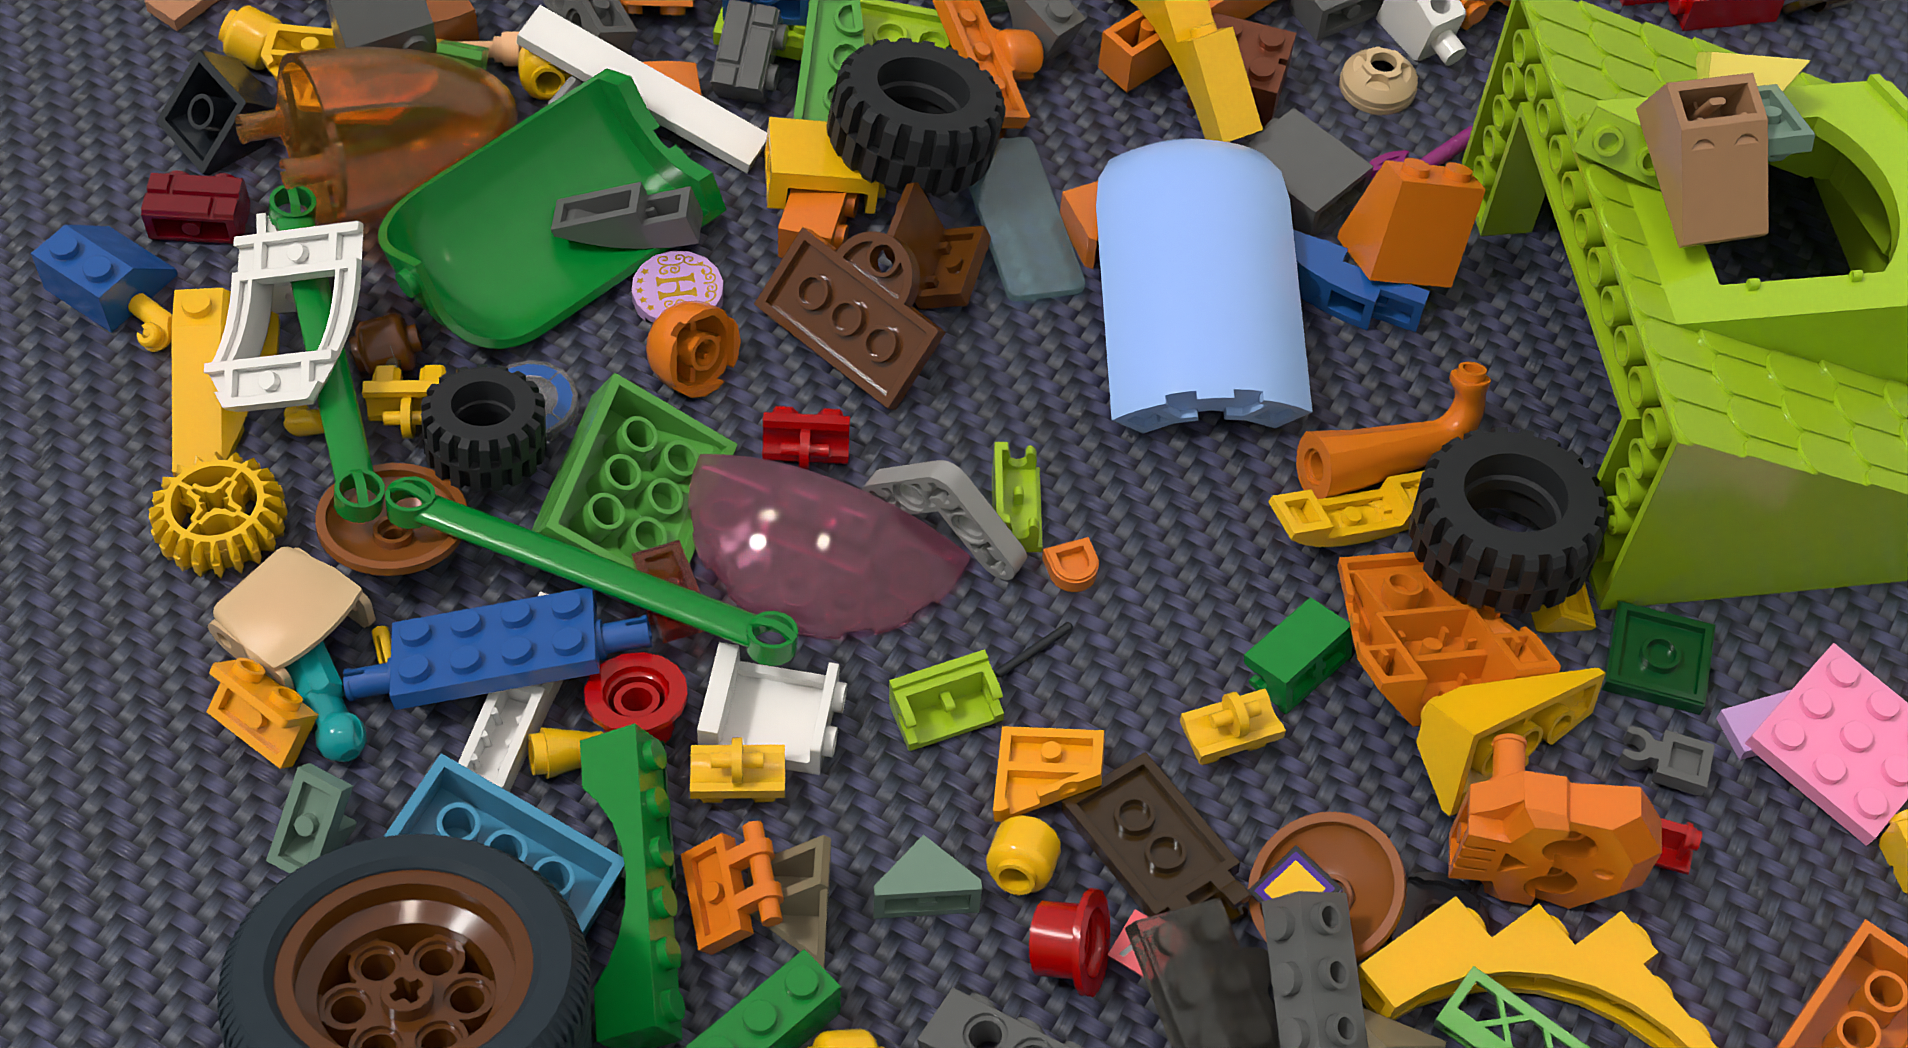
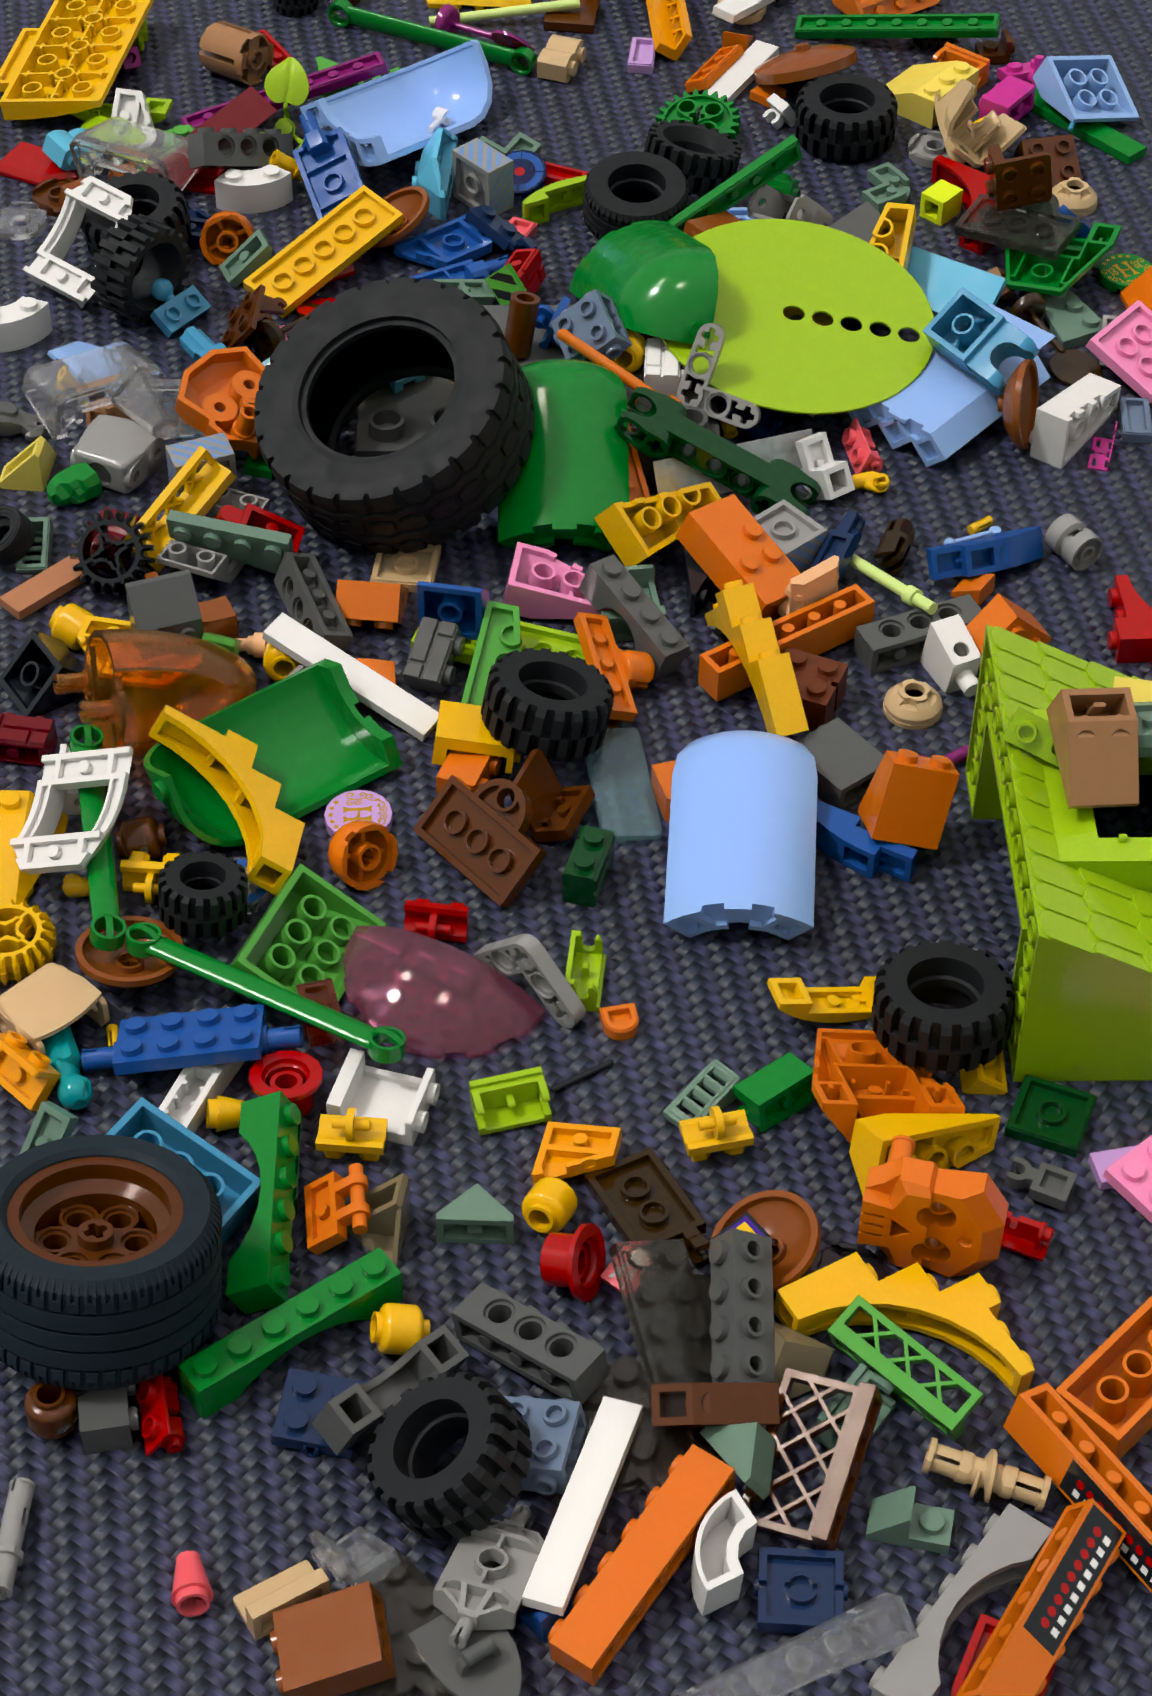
camera: 10 degrees right, 10 degrees down
dark grey slope [551,182,703,249] -> none
orange animal [1296,362,1491,499] -> none
none -> yellow arch [148,705,305,895]
none -> dark green brick [562,825,615,908]
none -> sand green slope [663,1059,741,1128]

